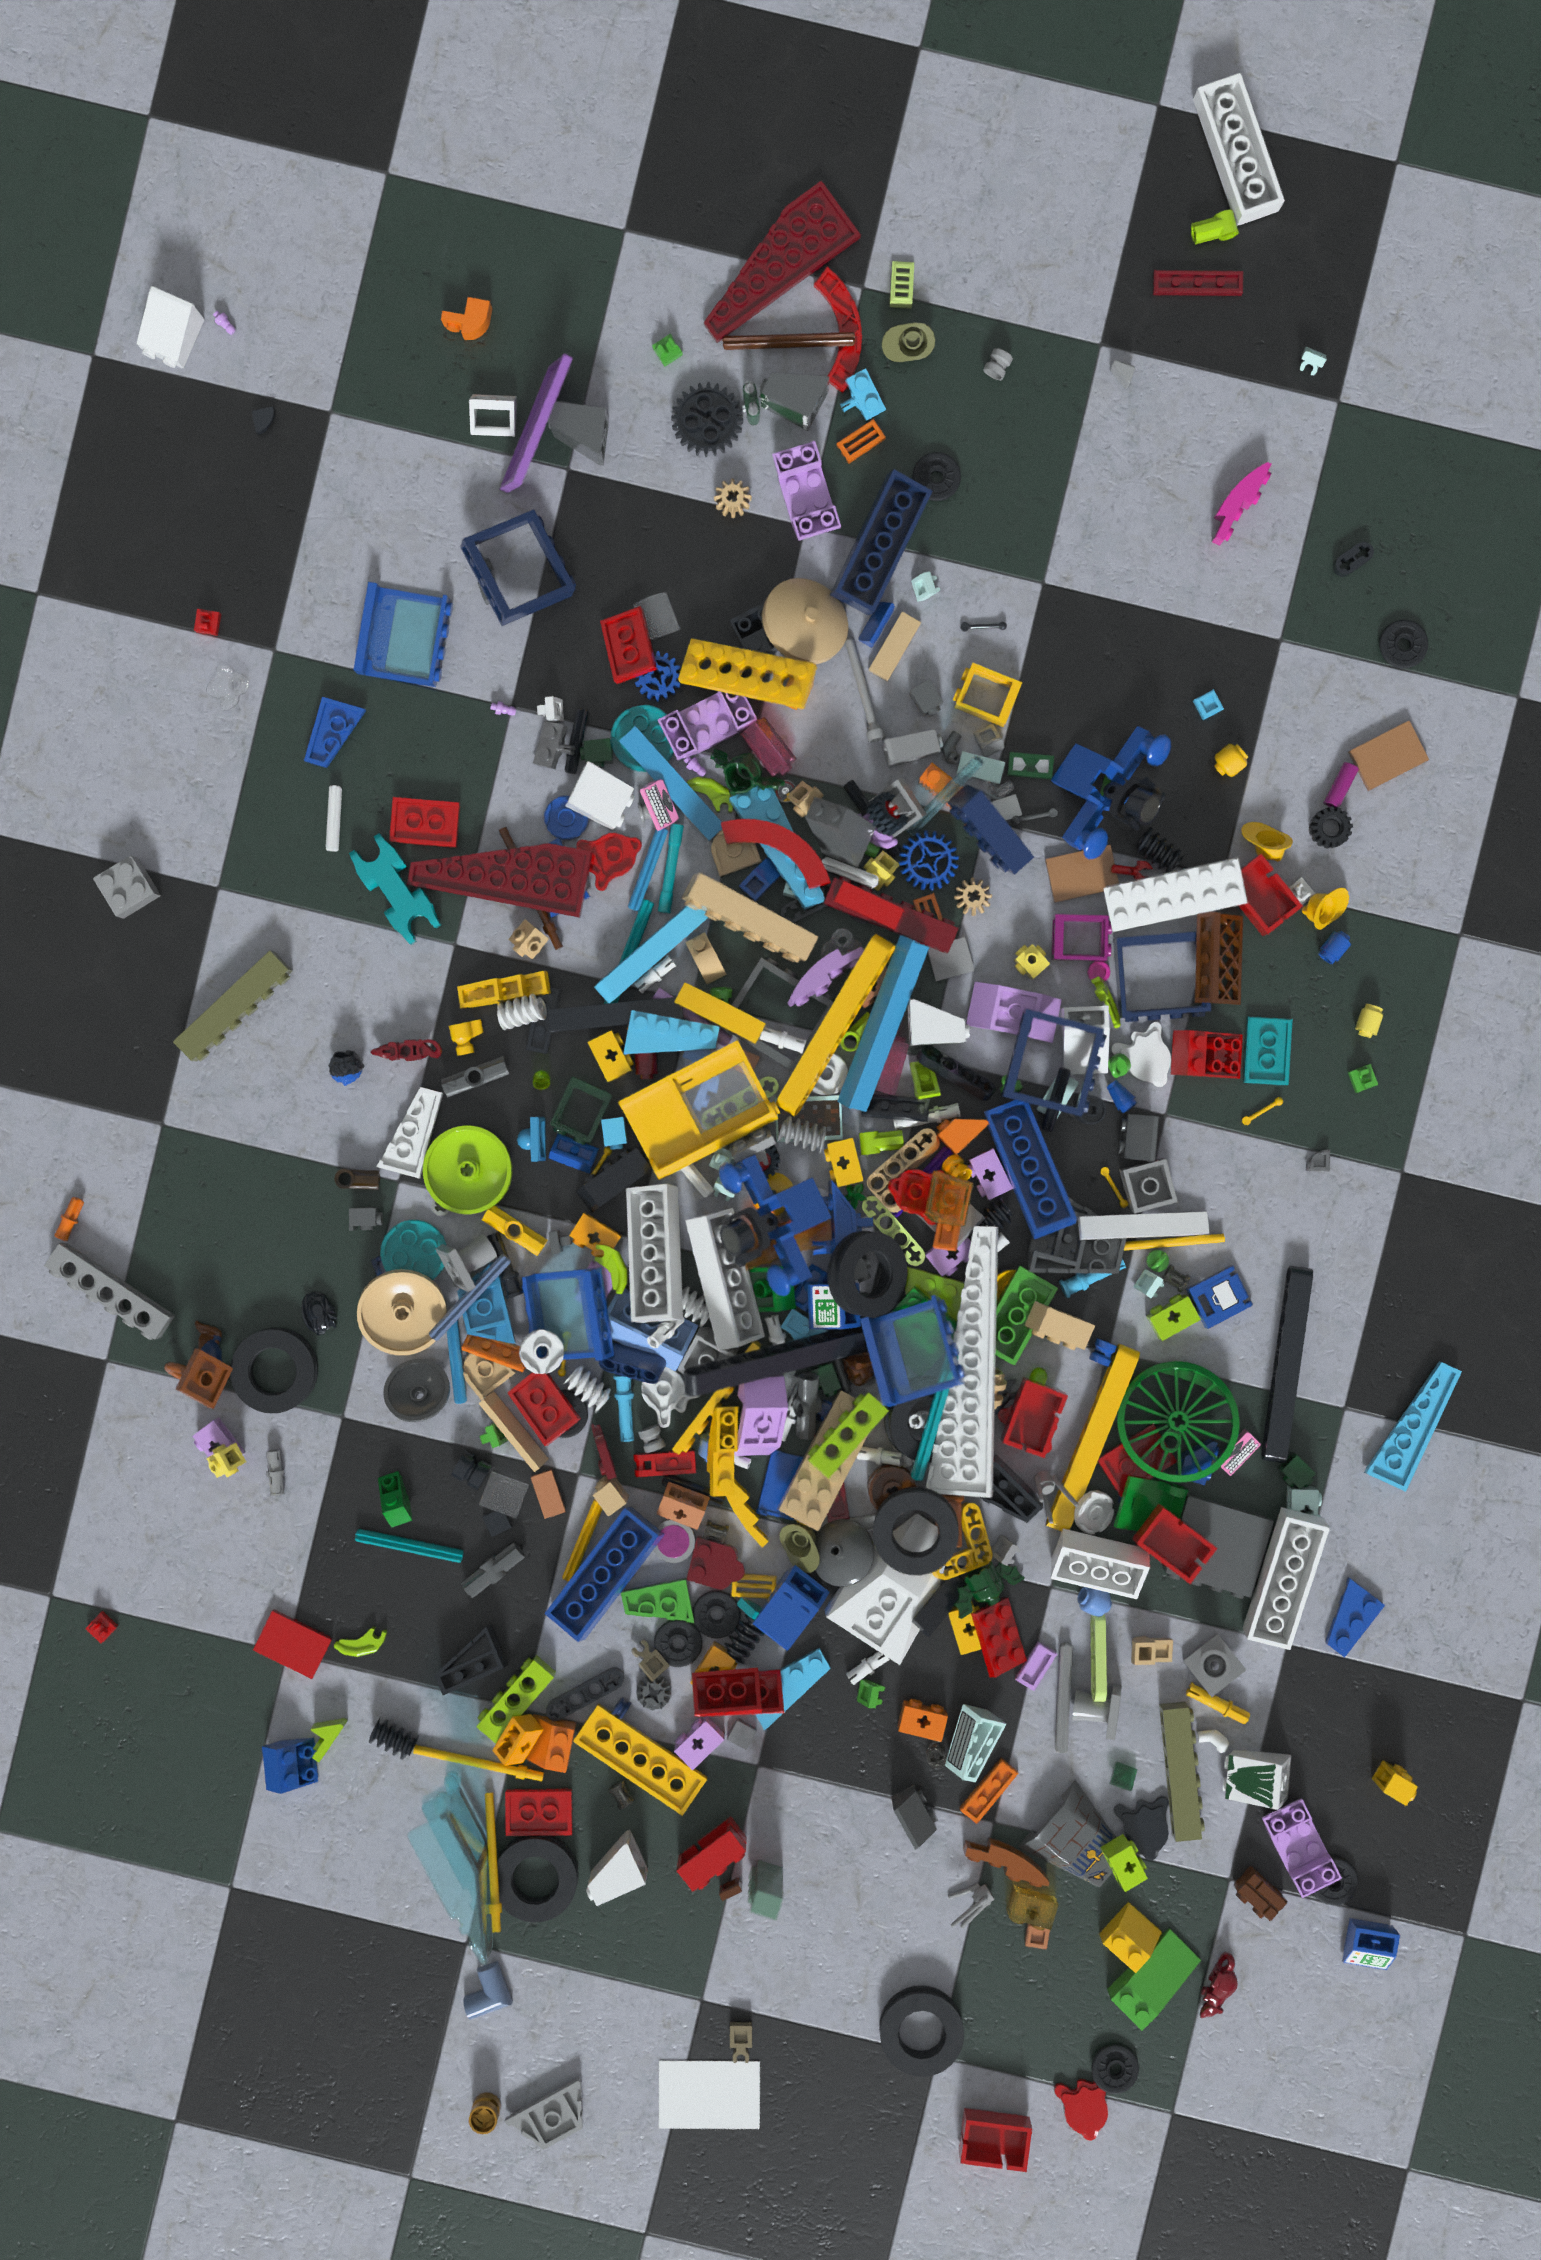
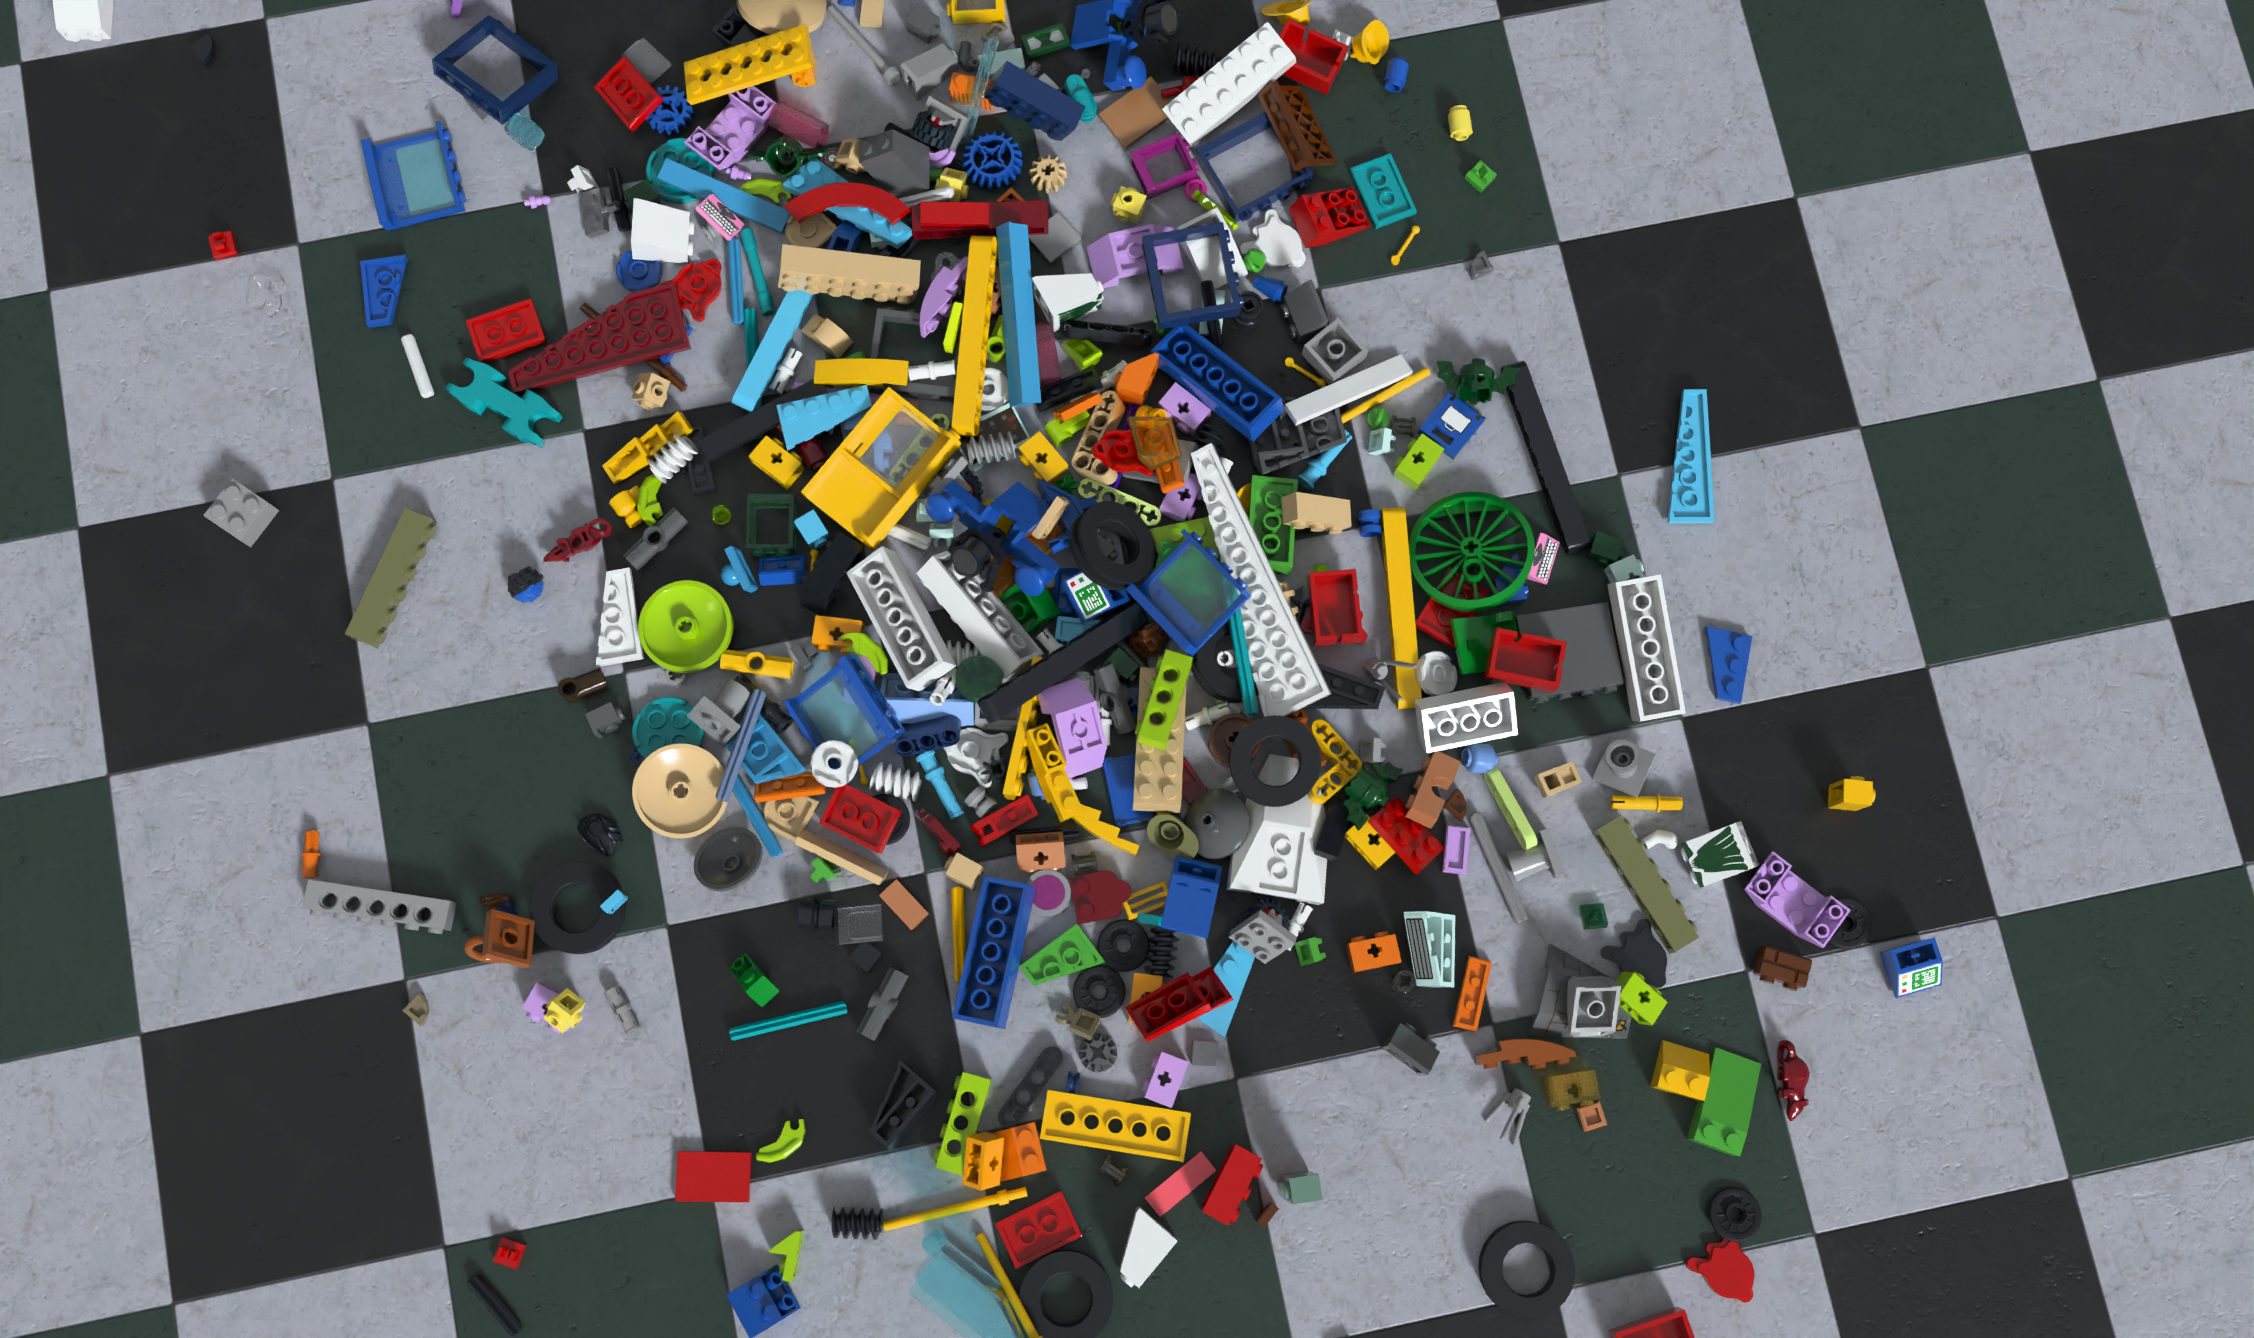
camera: 25 degrees left, 10 degrees down
none -> dark tan tile [402,992,429,1026]
none -> black axle [466,1274,523,1336]
none -> clear light blue gear [504,113,545,151]
none -> medium azure tile [600,889,628,914]
none -> lime piece [637,474,663,527]
none -> neon yellow tile [943,302,963,354]
none -> clear green tile [955,655,1004,703]
none -> black gear [980,755,1009,785]
none -> tan tile [1031,496,1070,539]
none -> orange tile [1052,392,1102,421]
none -> teal arm [1064,74,1097,123]
none -> coral tile [1144,1151,1217,1217]
none -> light grey plate [1229,898,1297,964]
none -> nougat arch [1405,751,1461,829]
none -> dark green helmet [1437,358,1520,405]
none -> reddish brown tile [1442,788,1466,822]
none -> light grey slope [1567,975,1621,1037]

